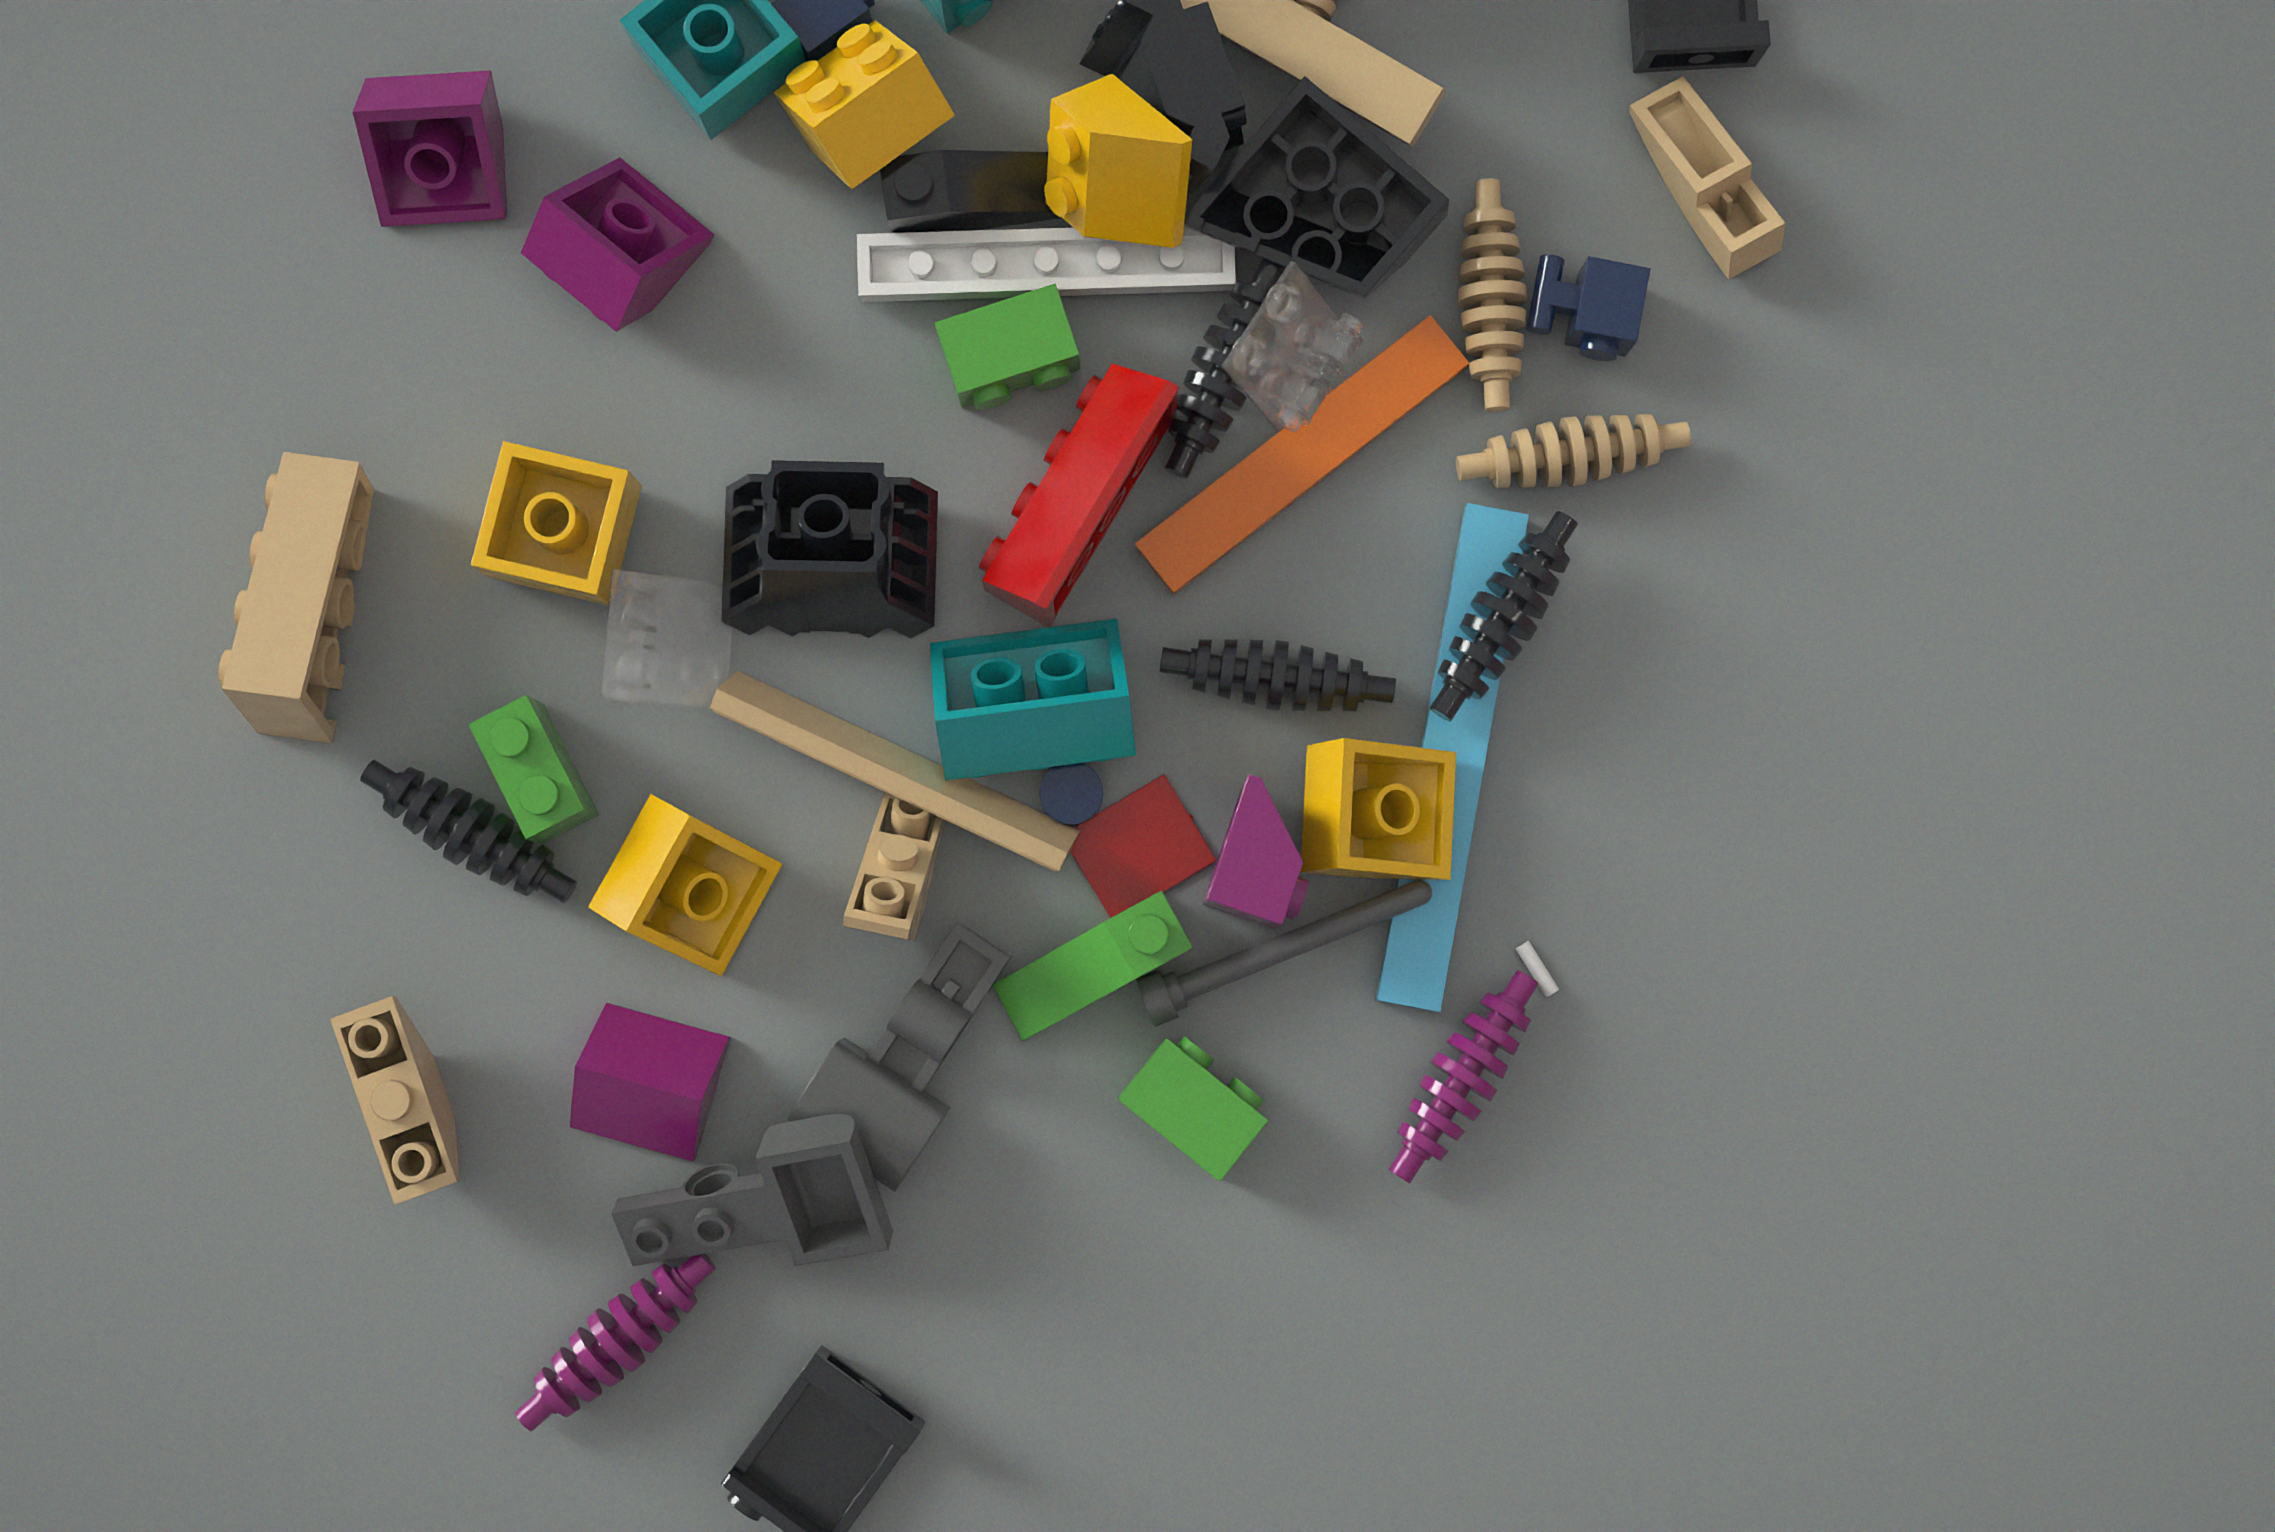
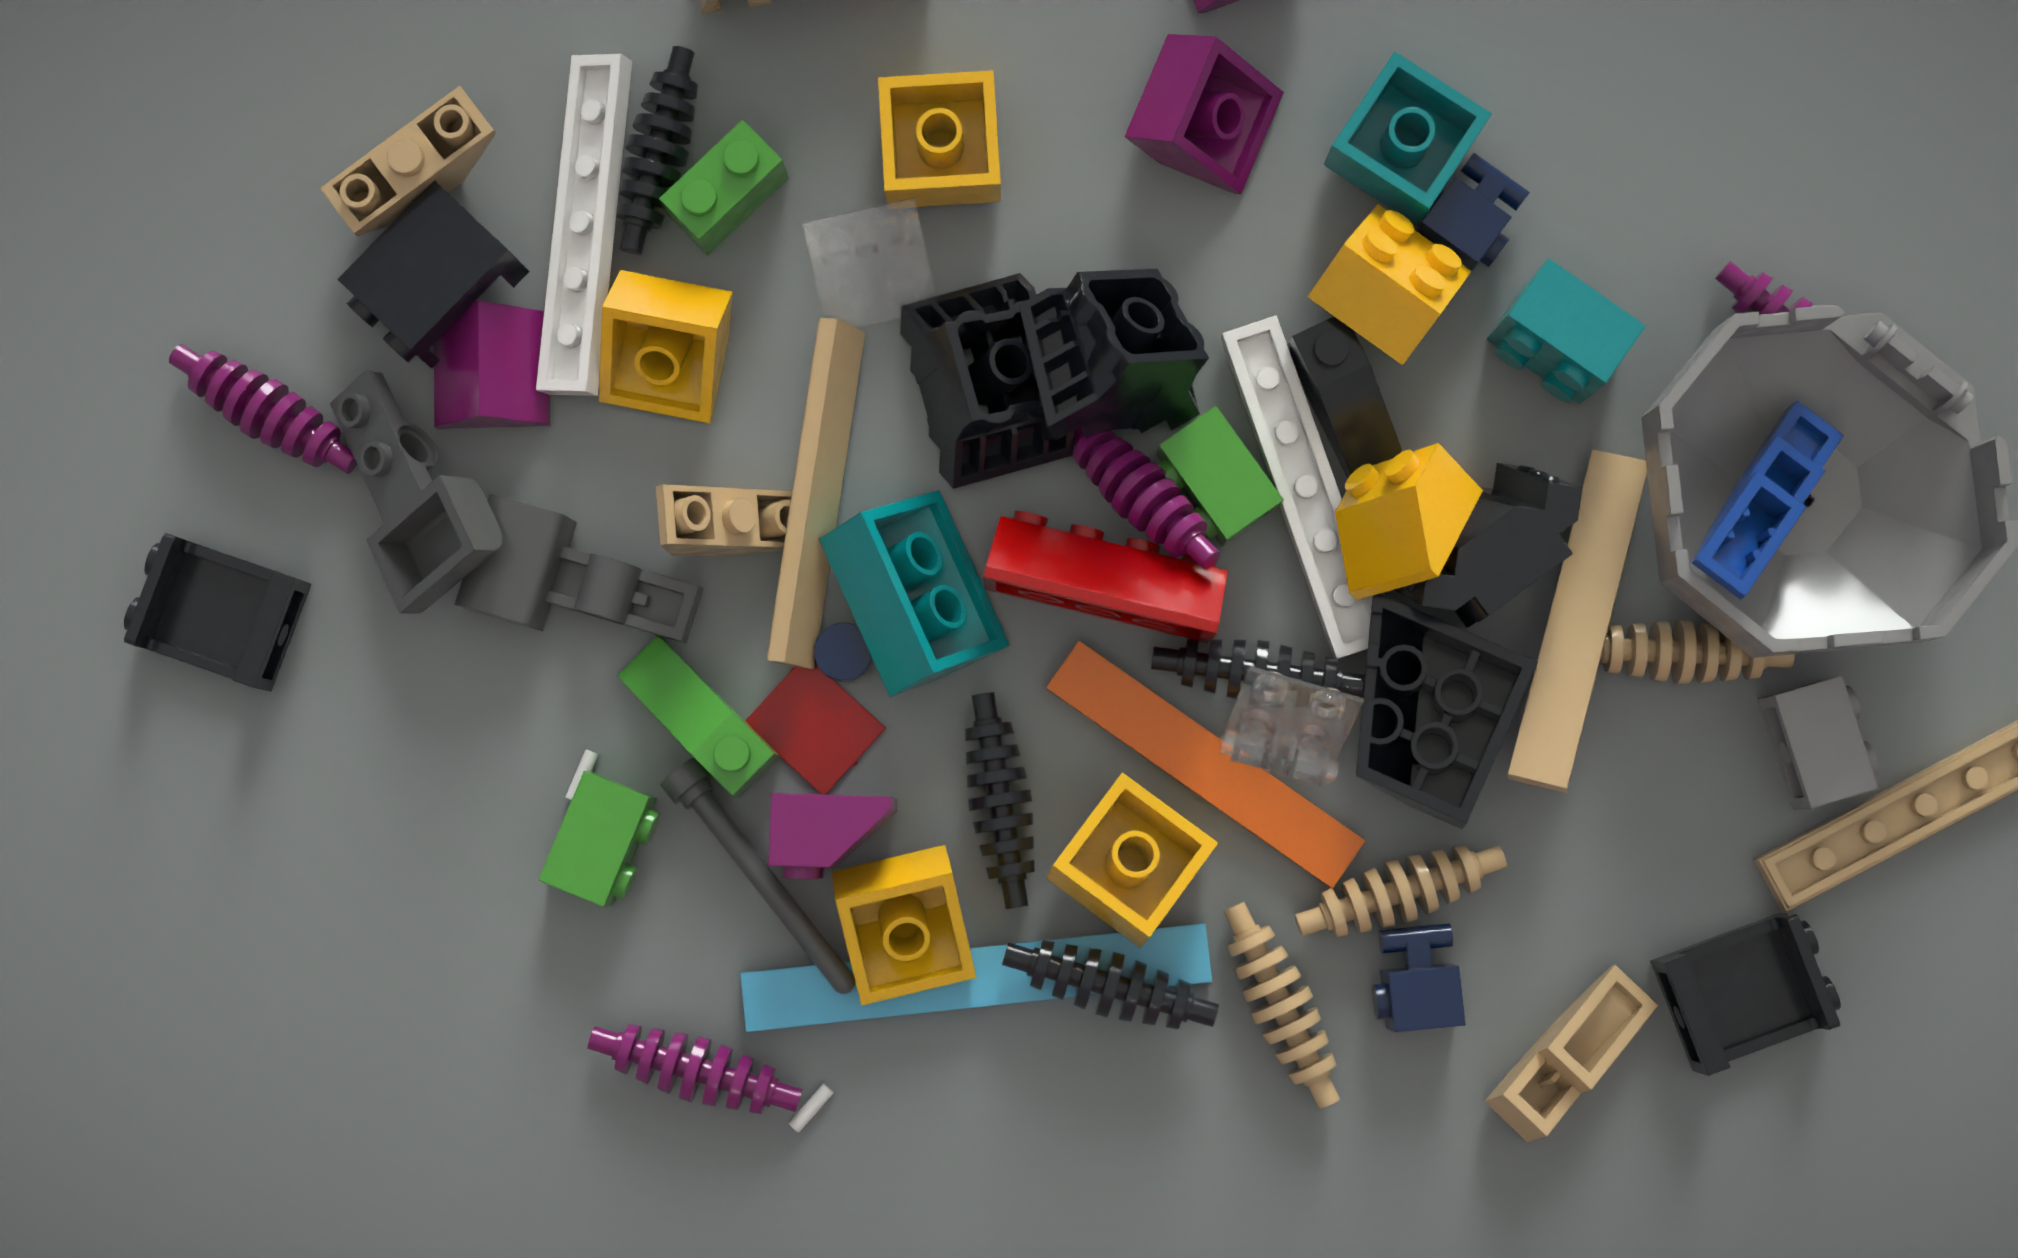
camera: 80 degrees right, 0 degrees up
none -> black panel [337,180,530,368]
none -> white plate [536,54,632,396]
none -> white piece [565,749,599,800]
none -> black slope [1019,269,1209,441]
none -> yellow brick [1046,772,1218,948]
none -> magenta piece [1073,428,1220,569]

